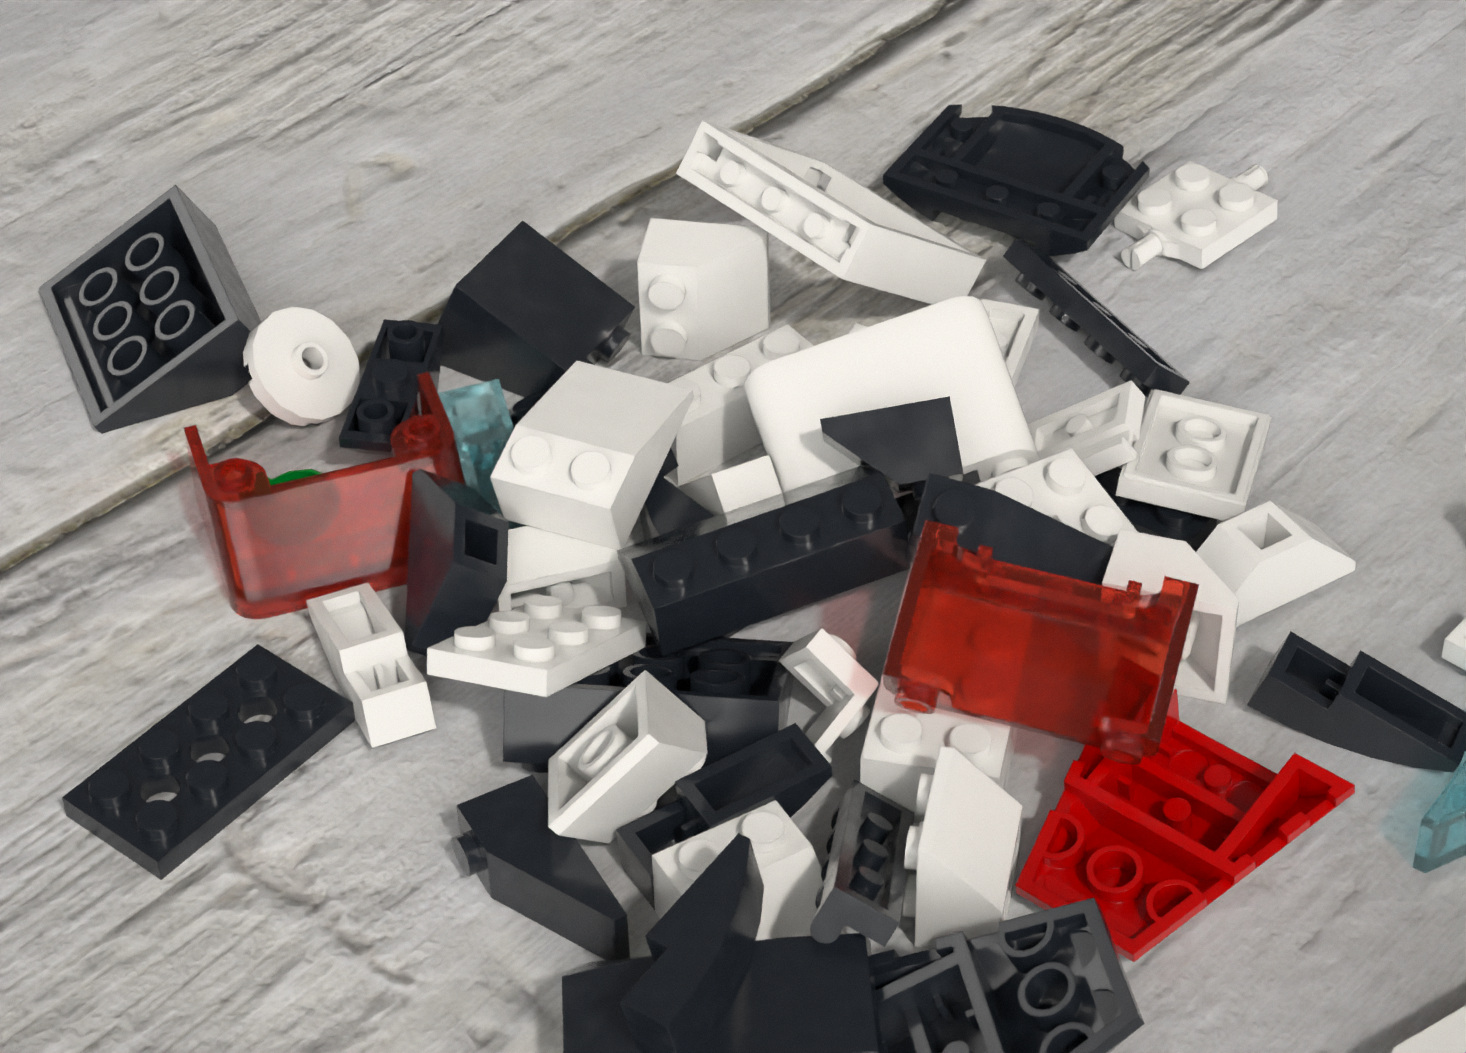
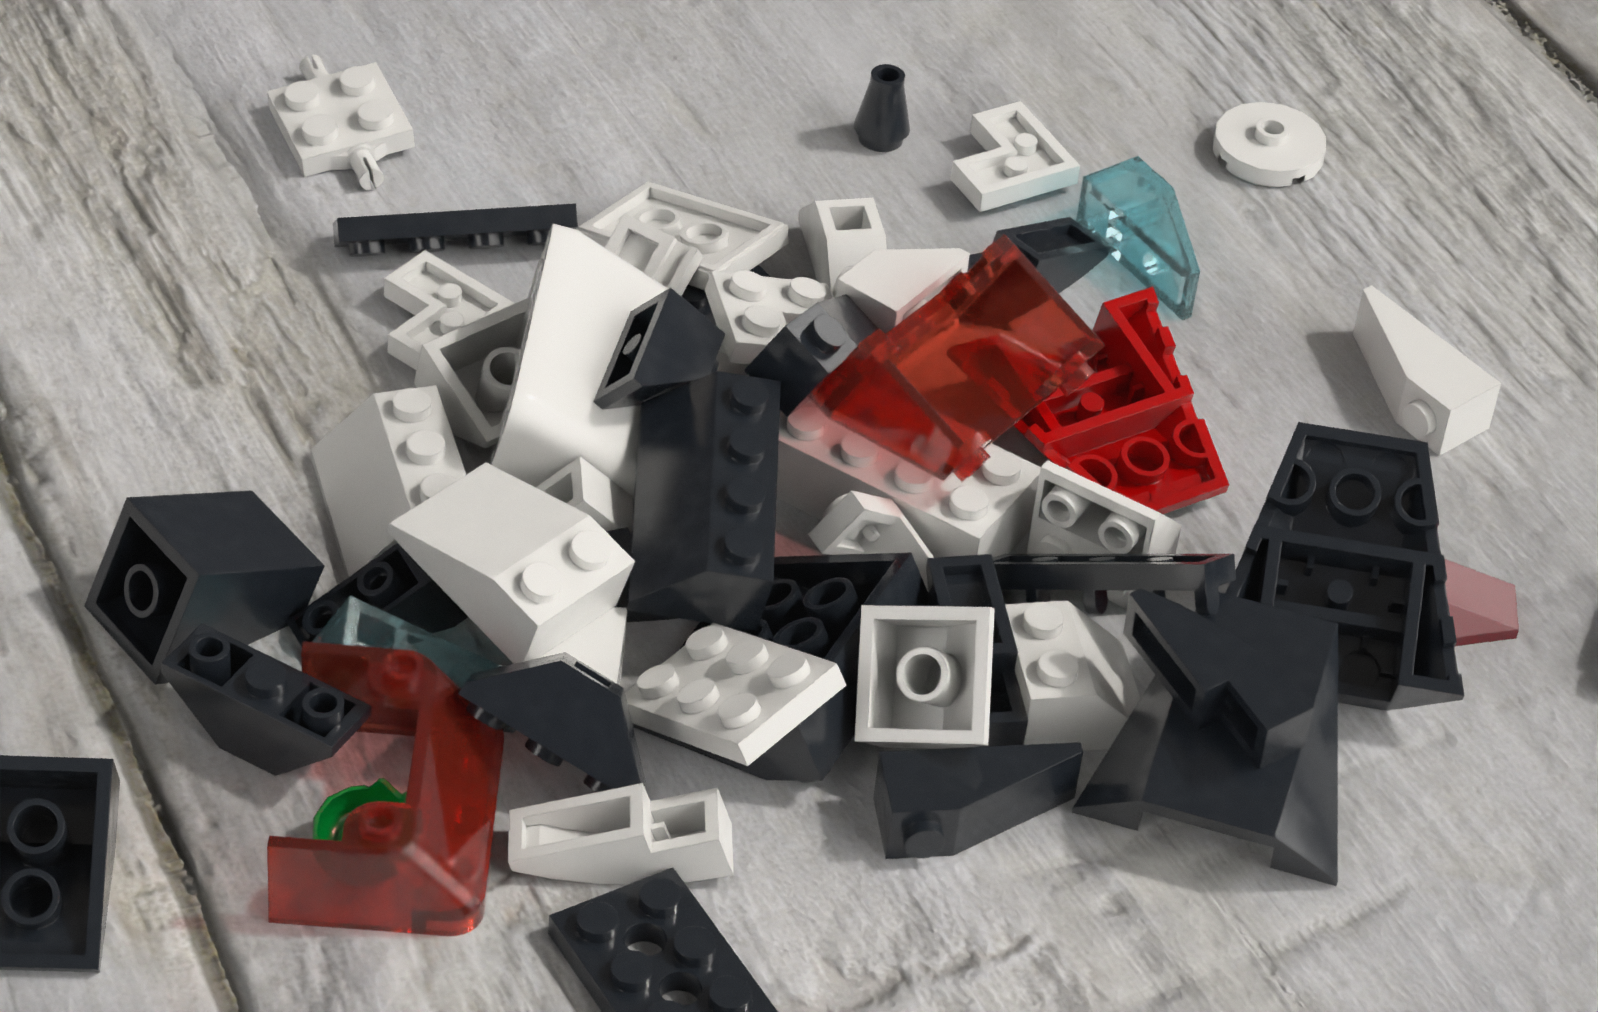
camera: 75 degrees left, 0 degrees up
white plate [243,306,360,426] -> none
white slope [637,218,770,361] -> none
white window [676,120,986,305] -> none
black slope [883,104,1150,256] -> none

